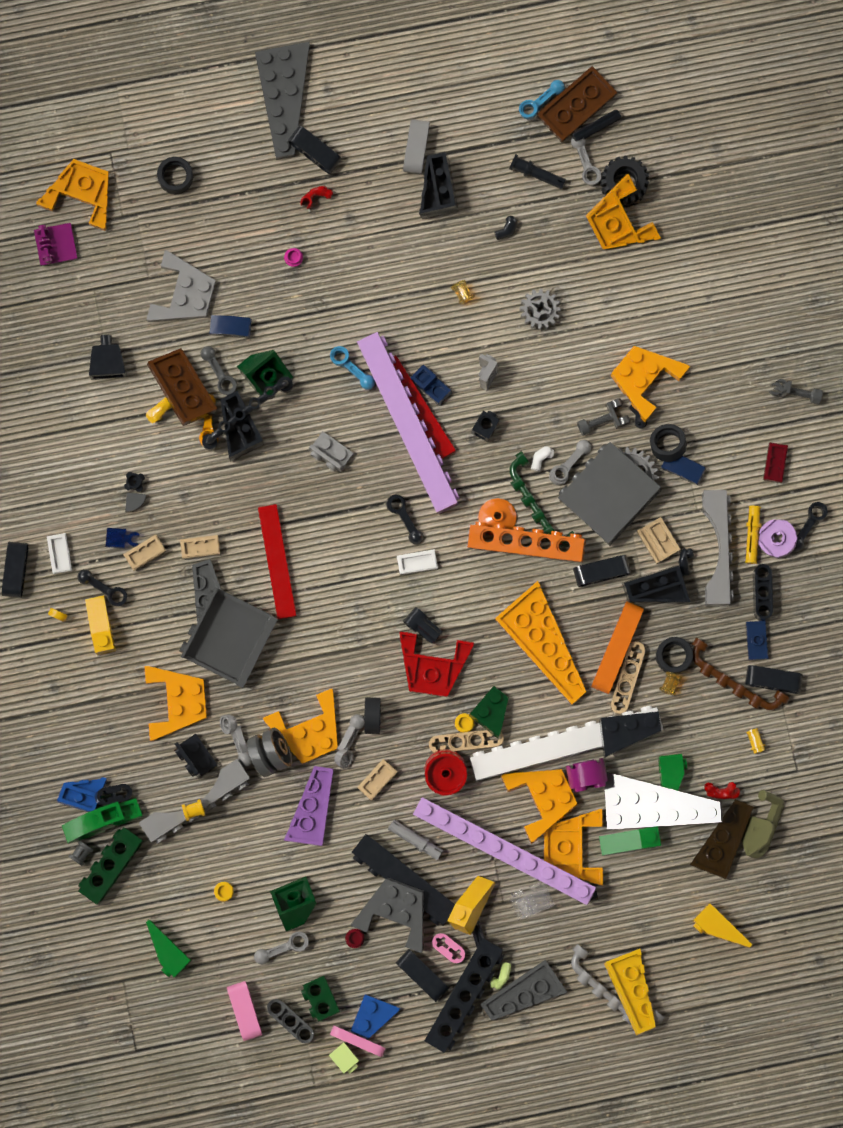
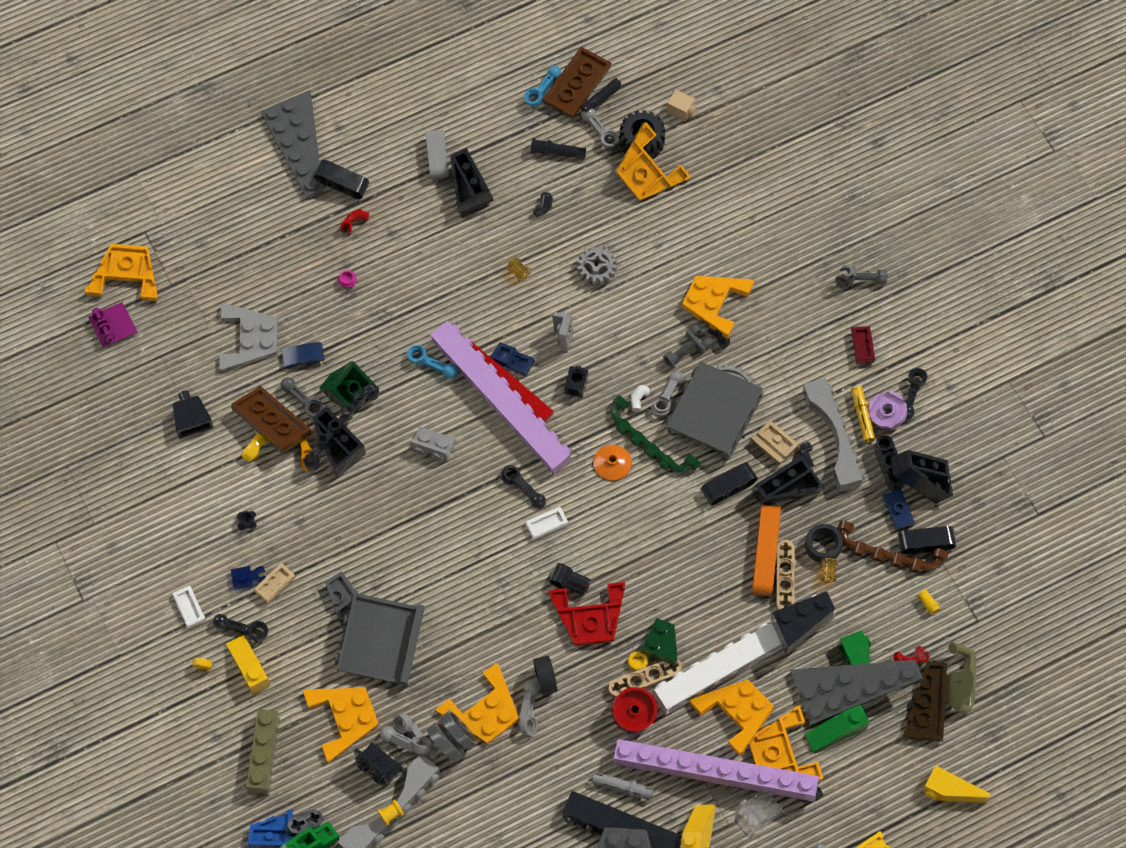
camera: 15 degrees left, 15 degrees down
black beam [1,541,29,598] -> none
dark grey tile [125,493,147,513] -> none
black tyre [157,156,194,195] -> none
tan plate [180,535,221,559] -> none
red tile [258,504,297,620] -> none
medium lavender wing [284,766,334,846] -> none
tan plate [357,759,397,801] -> none
orange brick [467,522,586,563] -> none
light orange wing [495,581,586,705] -> none
magenta brick [566,758,608,792] -> none
black tyre [650,424,687,462] -> none
dark blue slope [661,456,706,485] -> none
none -> olive brick [246,709,280,796]
none -> light grey piece [380,726,432,755]
none -> tan brick [667,90,696,122]
none -> black wedge [891,450,953,504]

